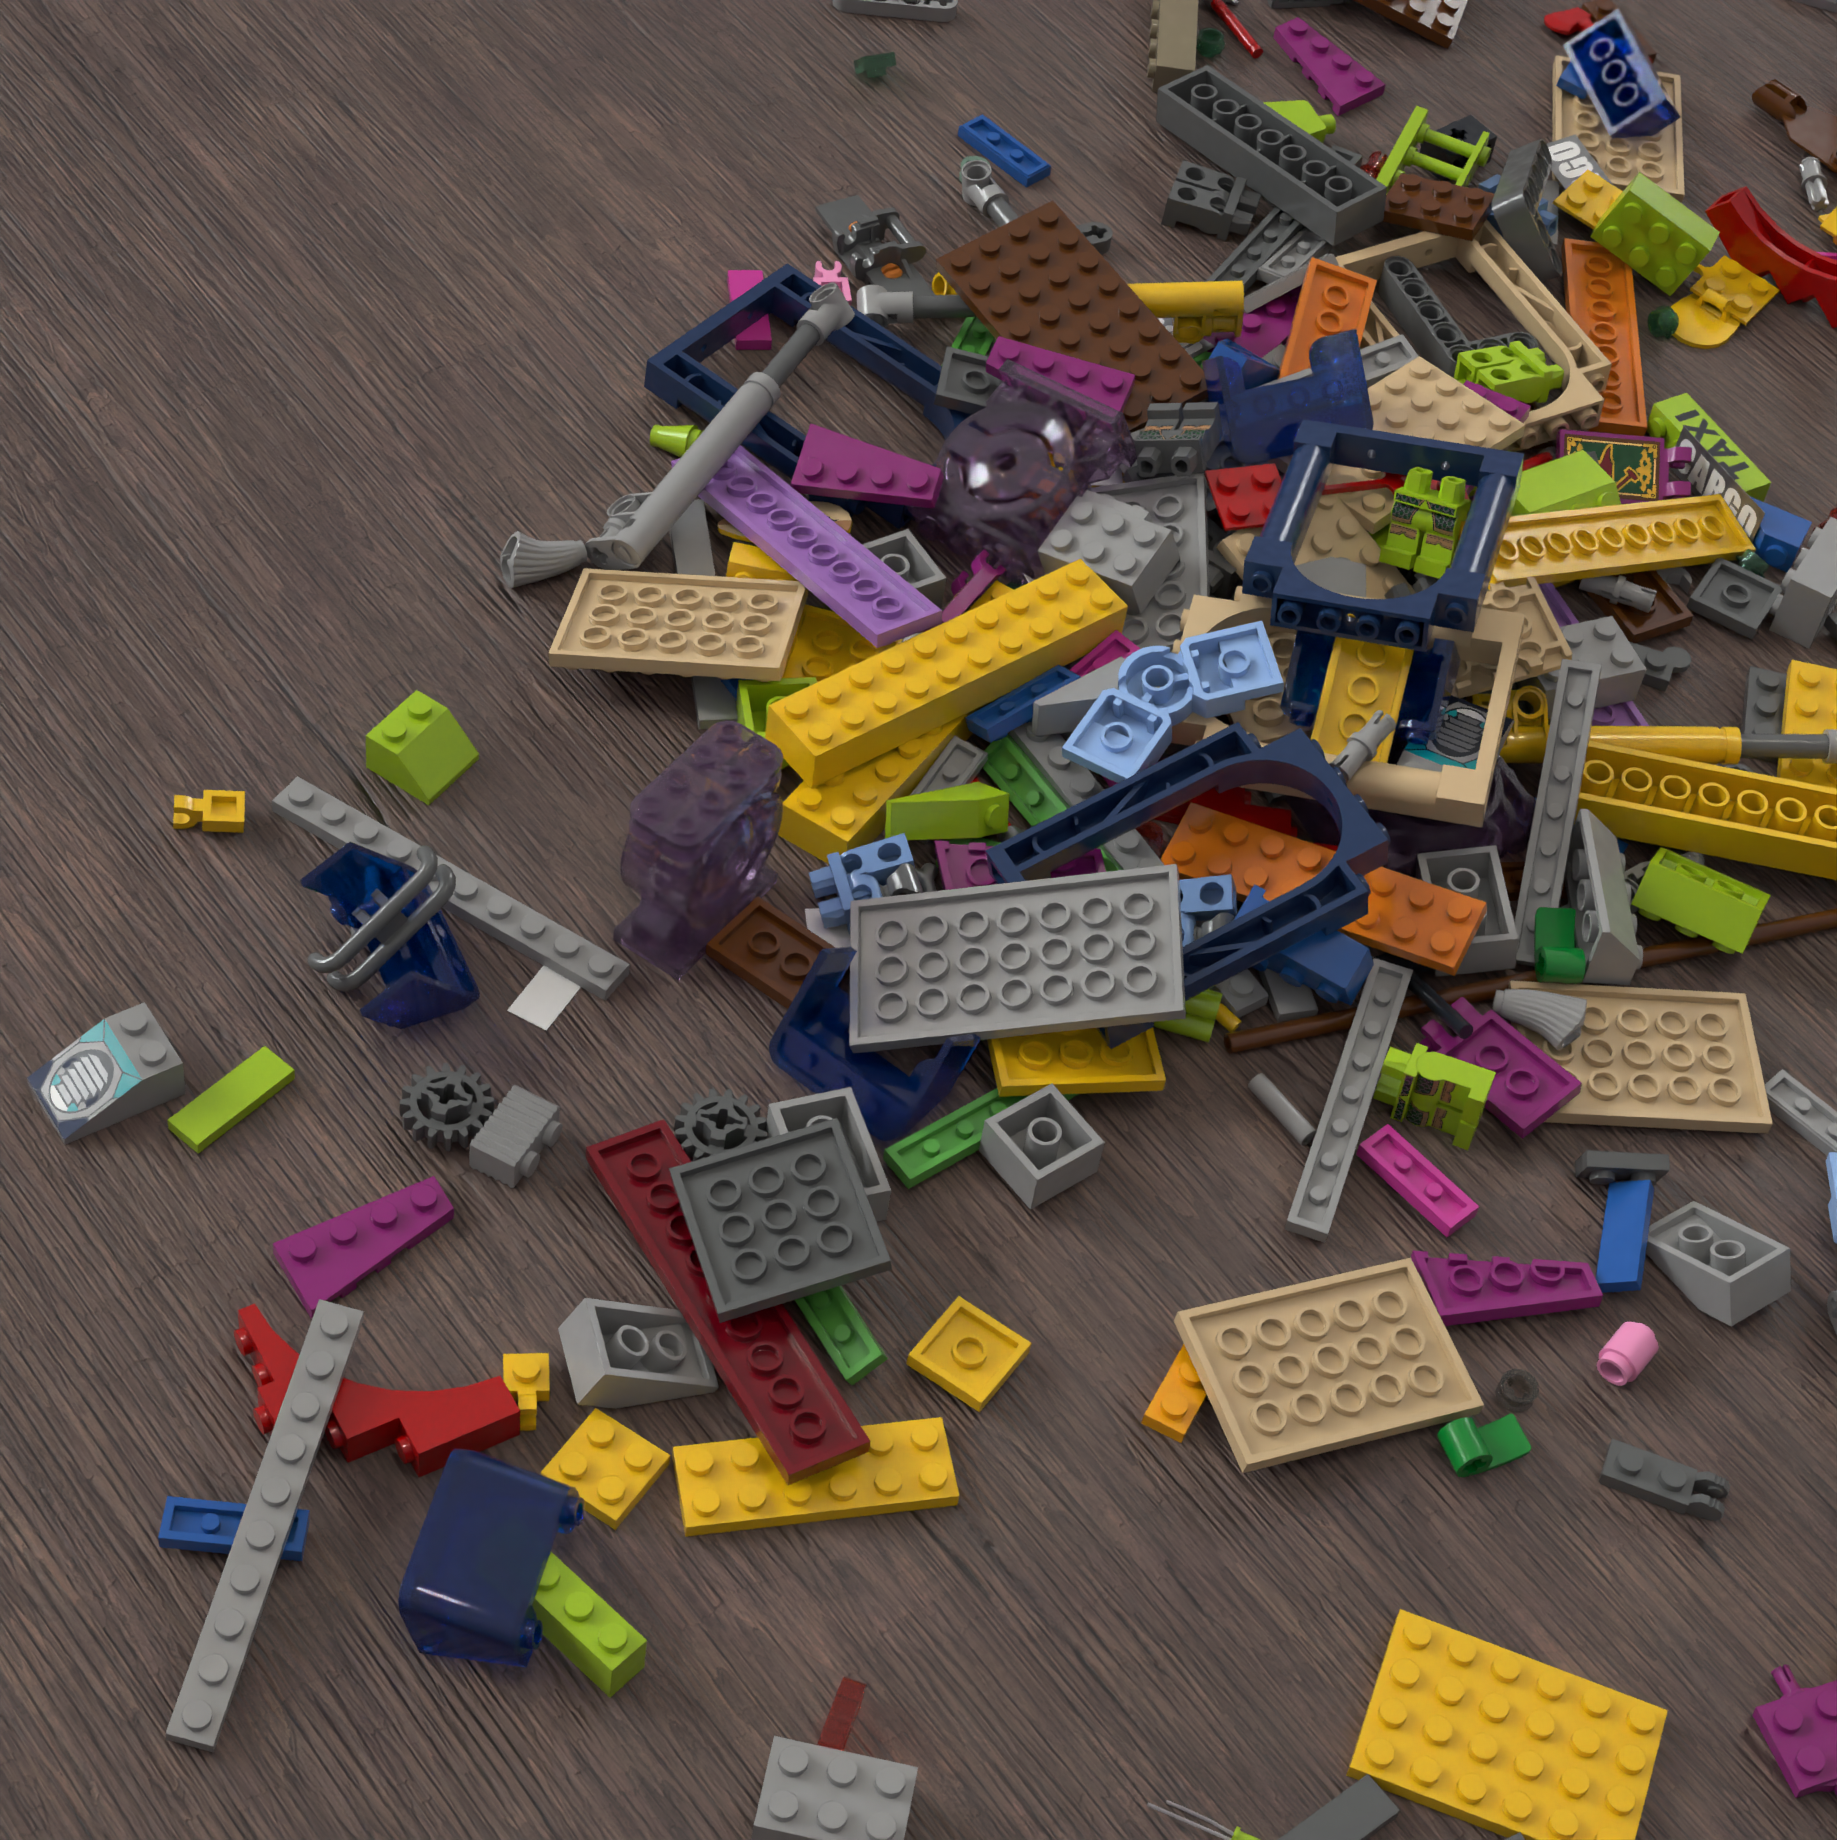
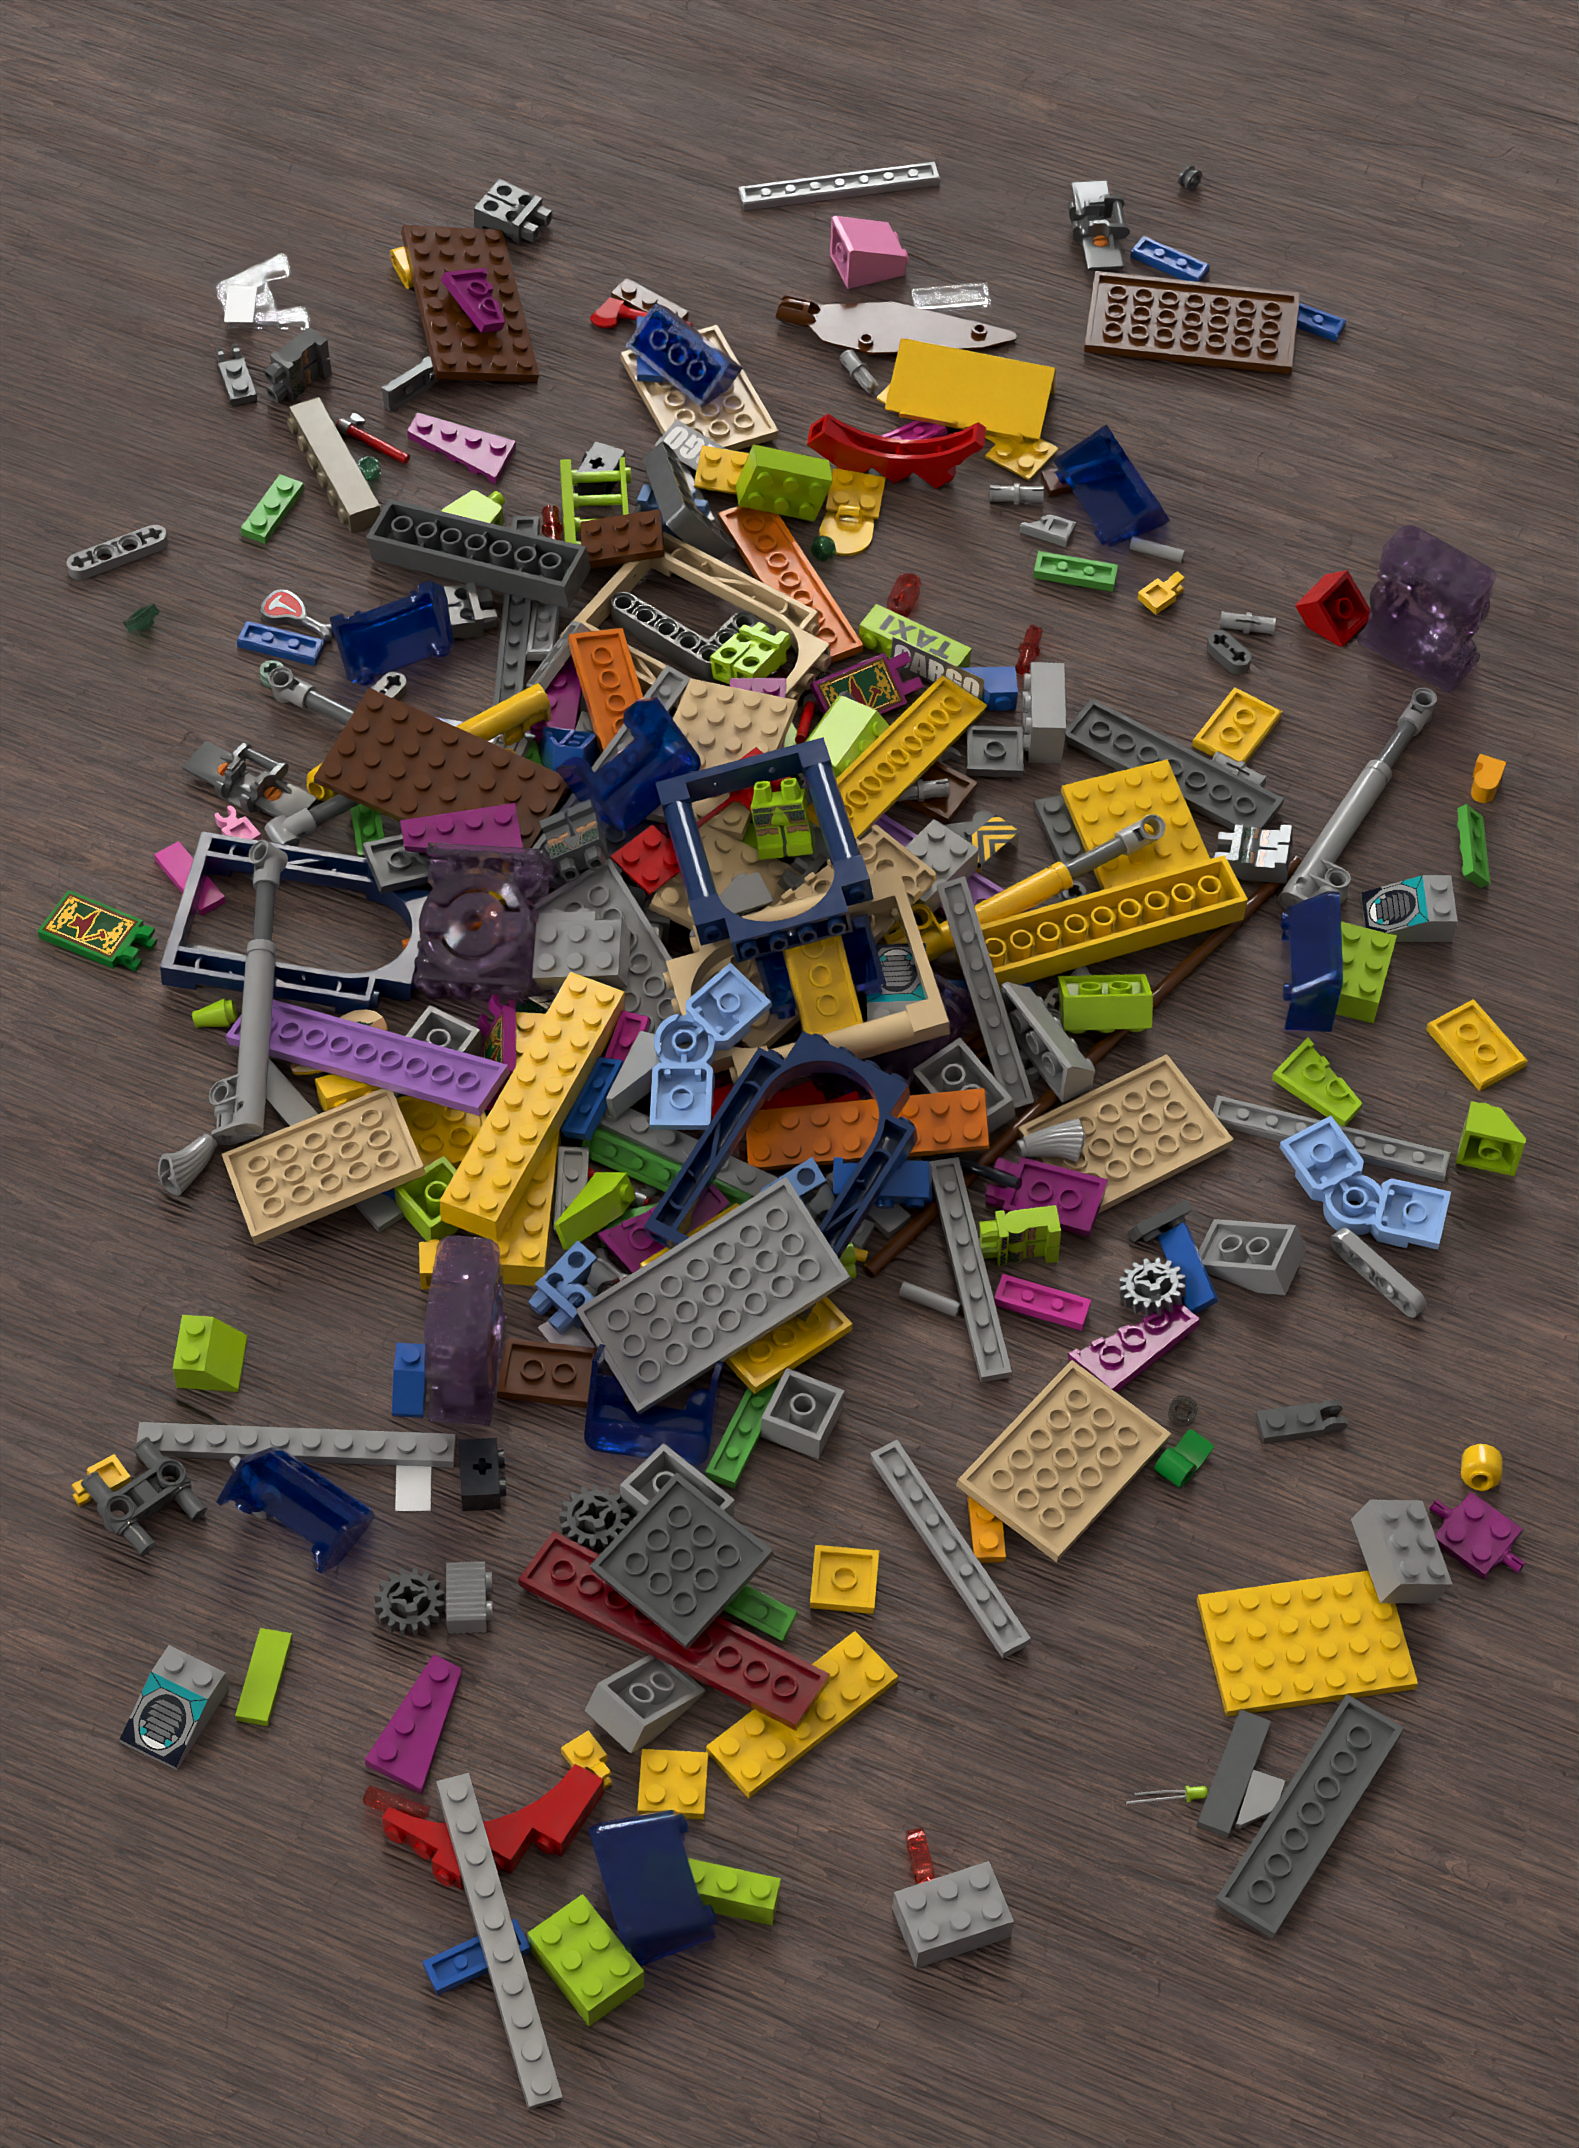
camera: 25 degrees left, 5 degrees up
dark grey piece [307,845,456,991] -> none
magenta wing [790,423,944,508] -> none
light grey pin [1329,710,1396,783] -> none
green panel [1534,907,1586,984] -> none
bright pink brick [1597,1322,1659,1386] -> none
clear green plate [1736,549,1770,578] -> none
none -> tile [37,890,158,971]
none -> dark grey piece [81,1437,207,1557]
none -> bright green plate [241,474,304,544]
none -> flat silver piece [261,589,337,642]
none -> clear blue windscreen [329,580,454,686]
none -> clear red axle [363,1786,431,1820]
none -> blue slope [392,1343,430,1418]
none -> black brick [459,1438,506,1511]
none -> lime brick [527,1894,644,2026]
none -> light grey plate [870,1440,1031,1659]
none -> clear red beam [887,573,921,618]
none -> sticker [966,815,1020,875]
none -> dark grey gear [1119,1258,1186,1317]
none -> light grey brick [1351,1499,1453,1604]

